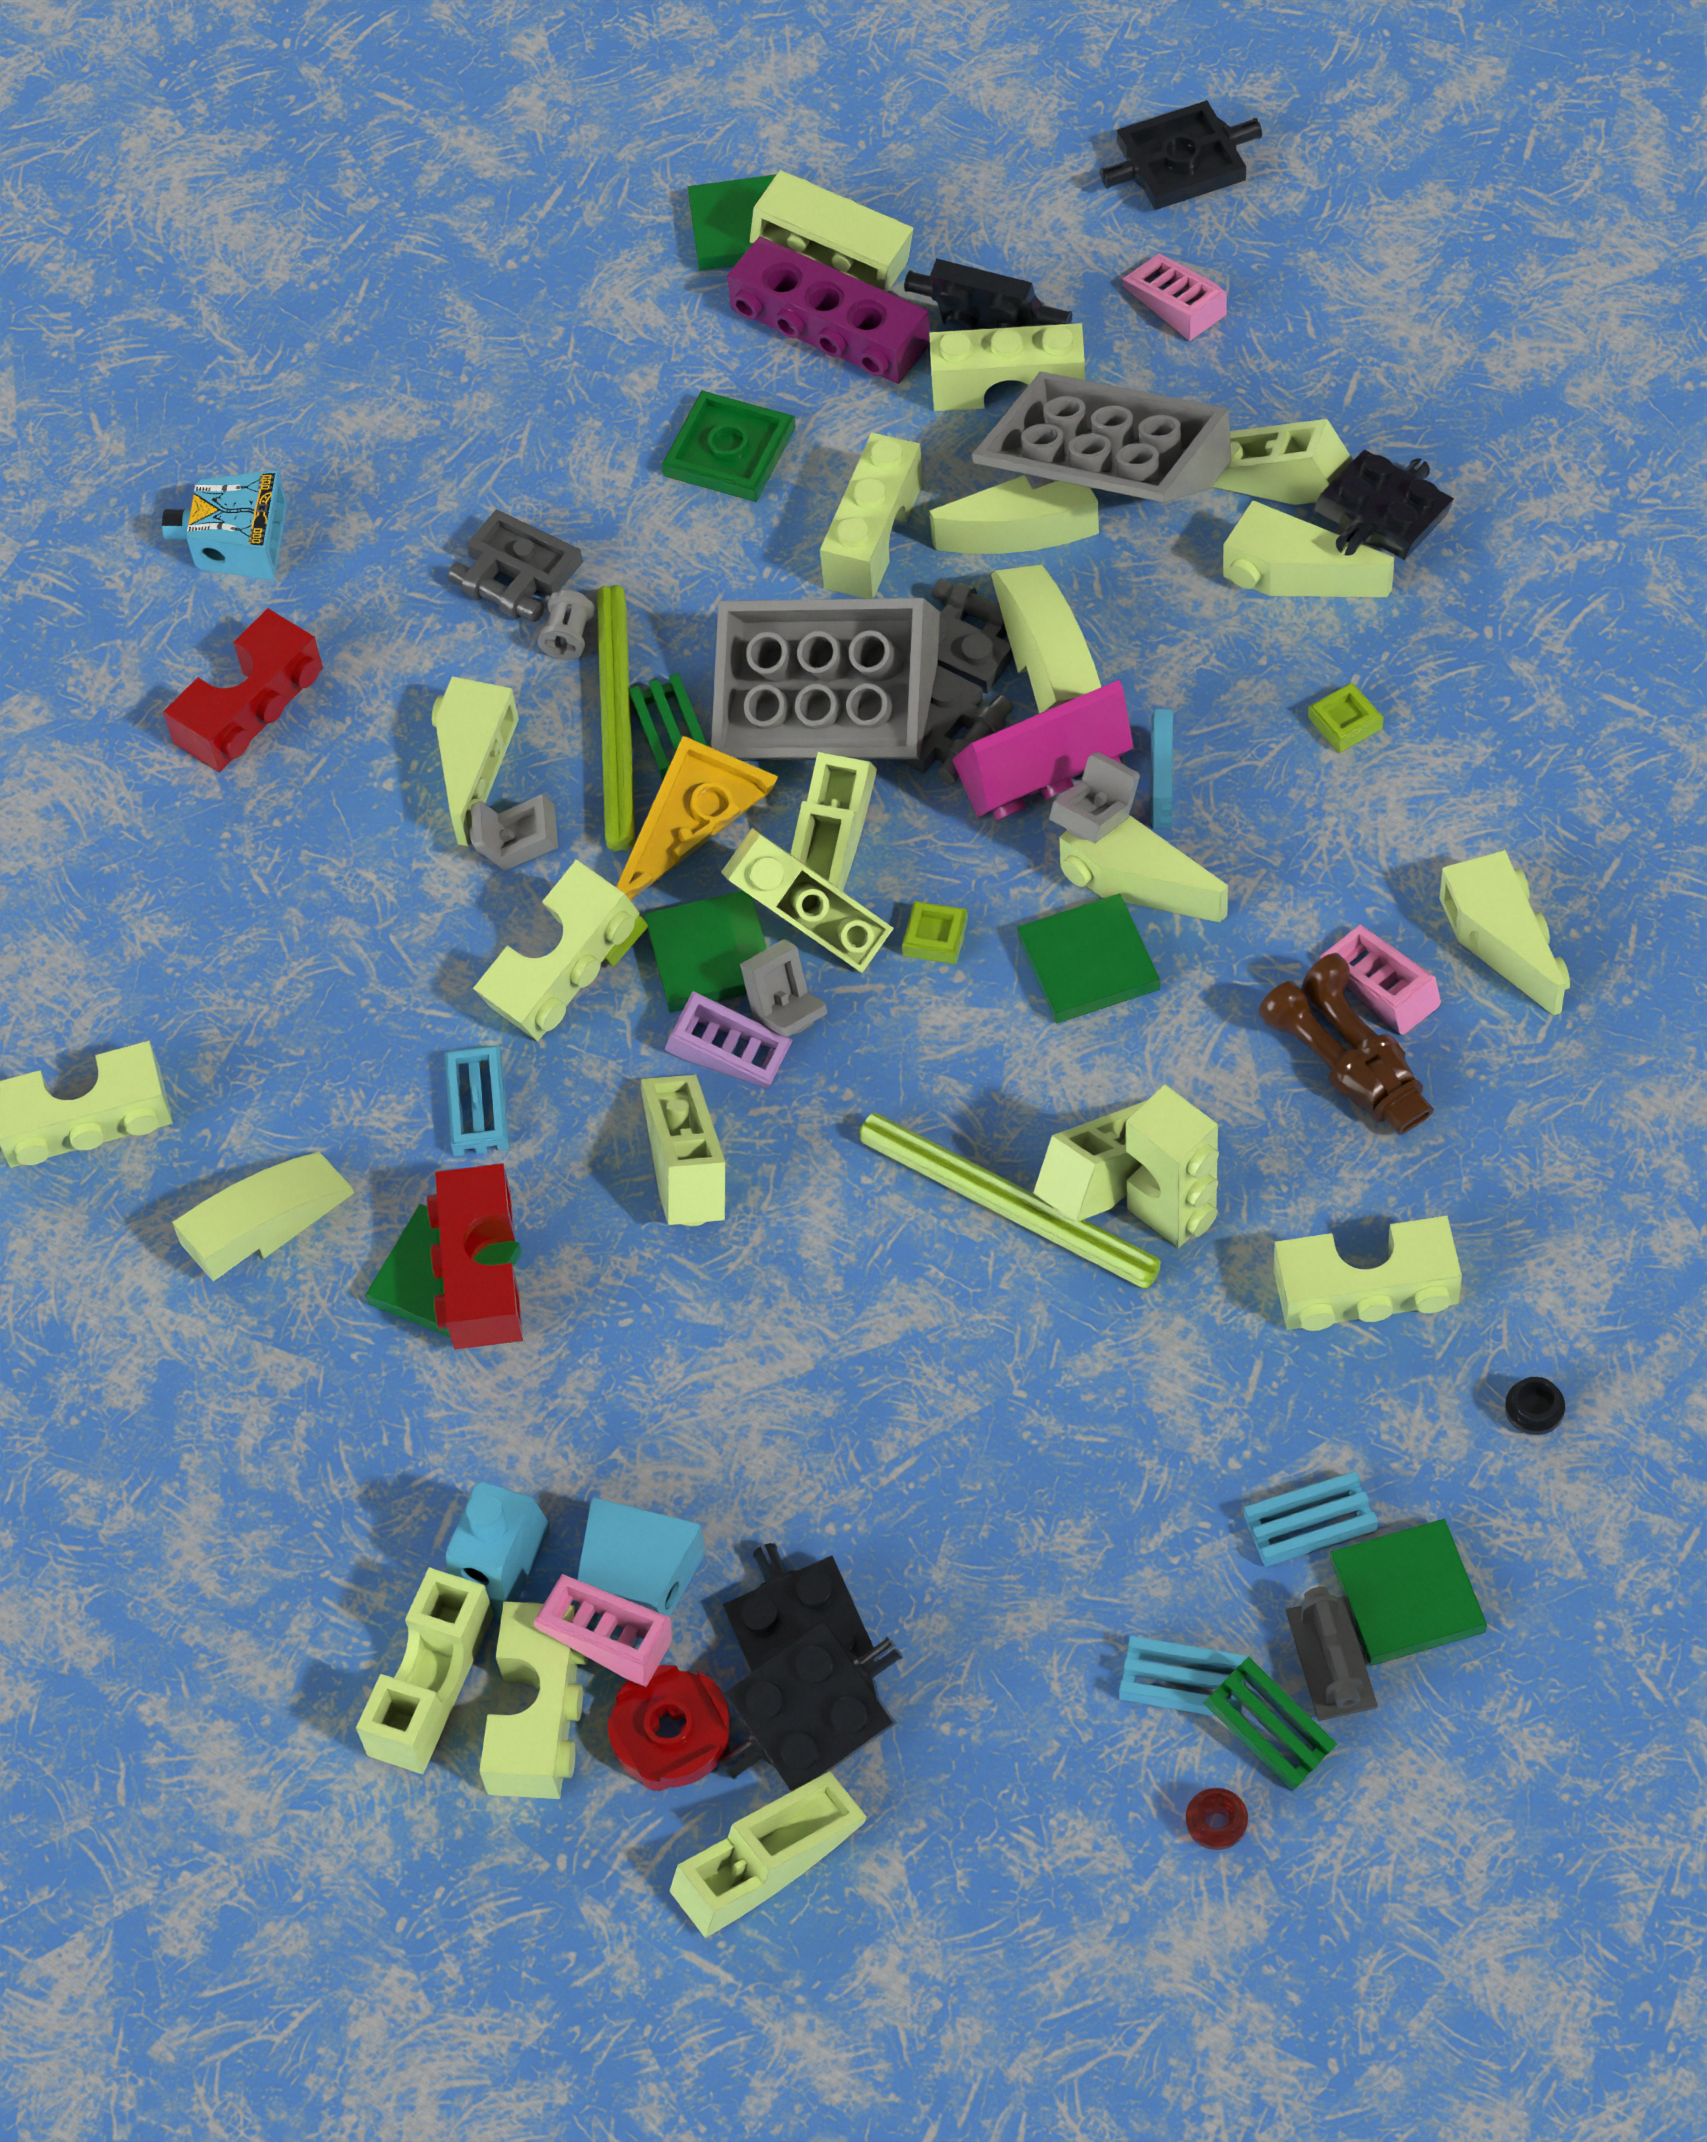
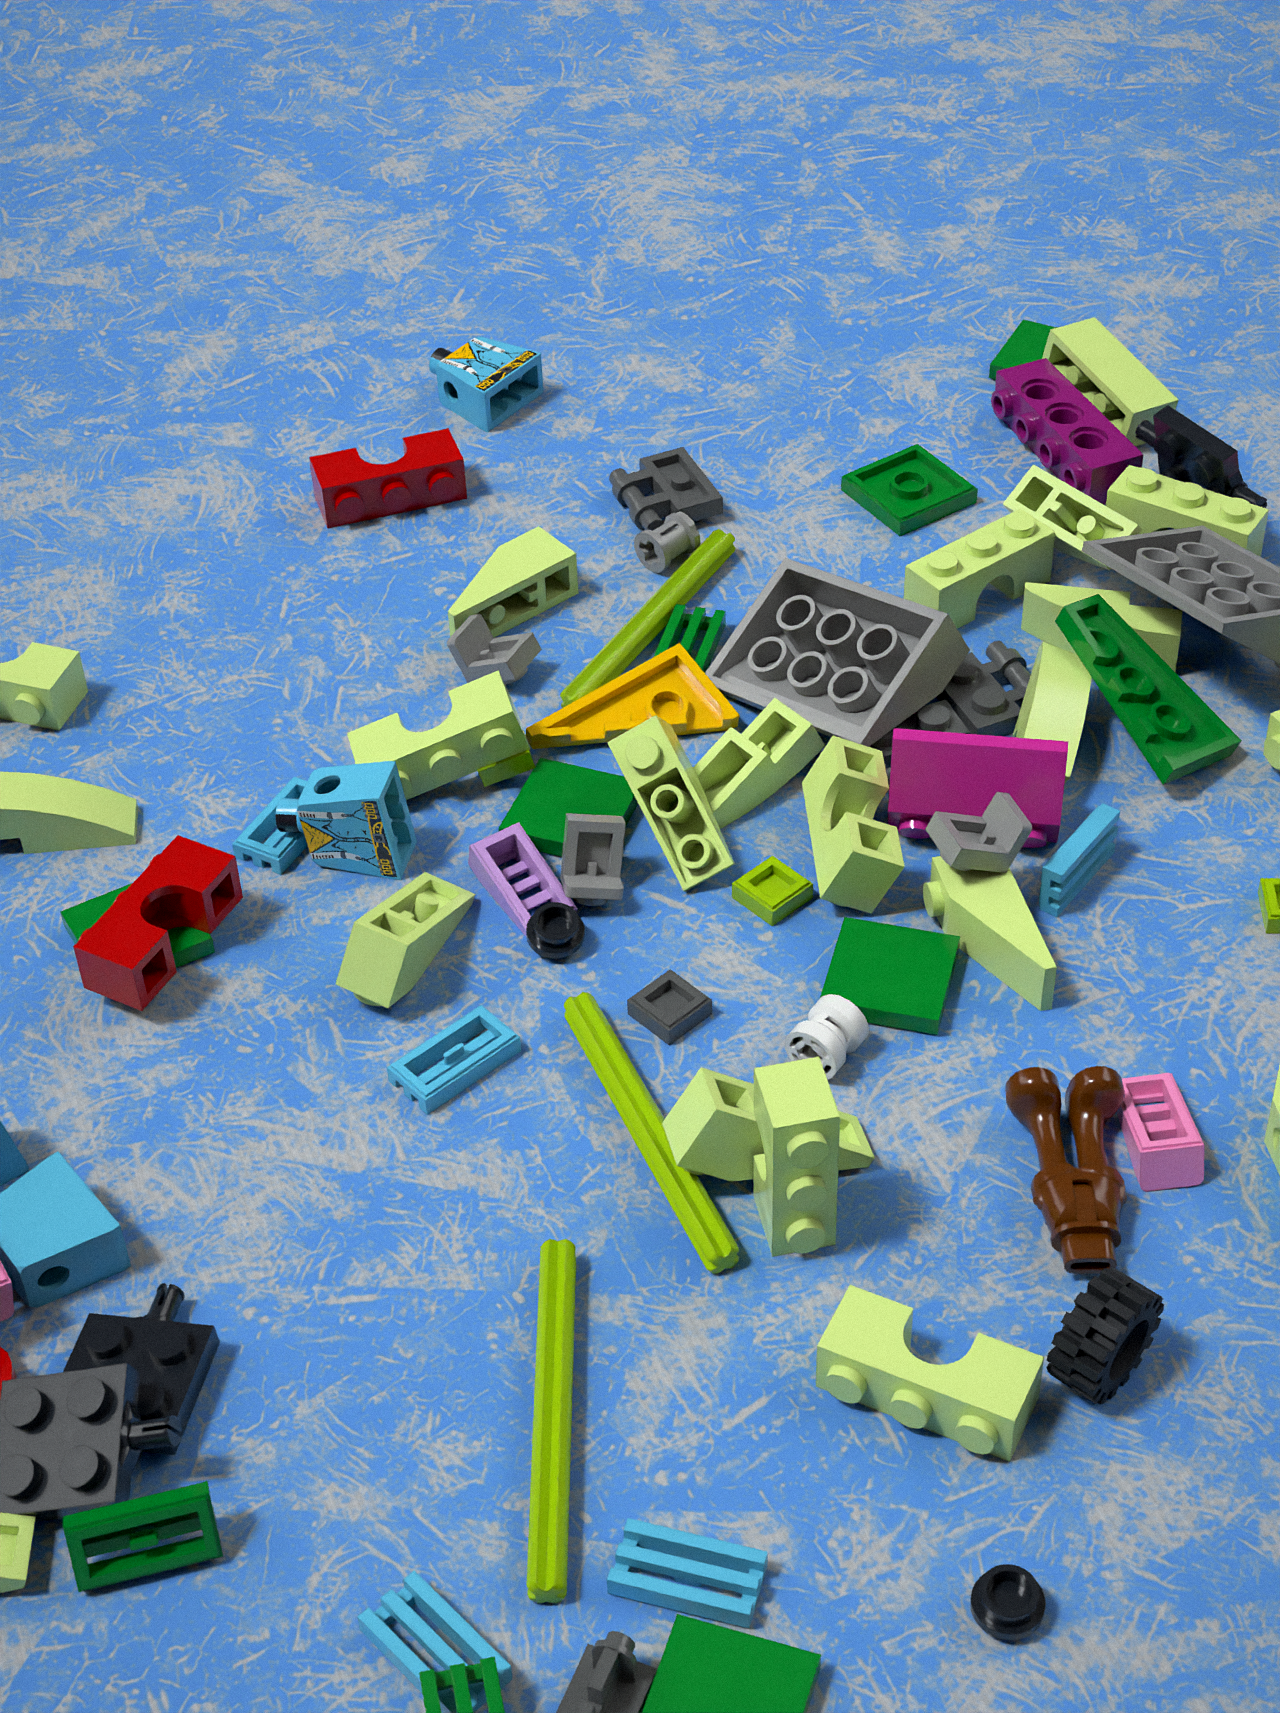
camera: 30 degrees right, 15 degrees down
none -> green tile [63,1481,223,1593]
none -> medium azure torso [275,761,417,880]
none -> medium azure tile [387,1005,521,1115]
none -> black plate [526,902,585,958]
none -> lime axle [526,1239,576,1604]
none -> dark grey tile [627,969,712,1045]
none -> white wheel [785,994,869,1080]
none -> yellowish green arch [802,736,905,914]
none -> yellowish green slope [1003,464,1142,571]
none -> black tyre [1046,1267,1164,1405]
none -> green wing [1055,594,1242,785]

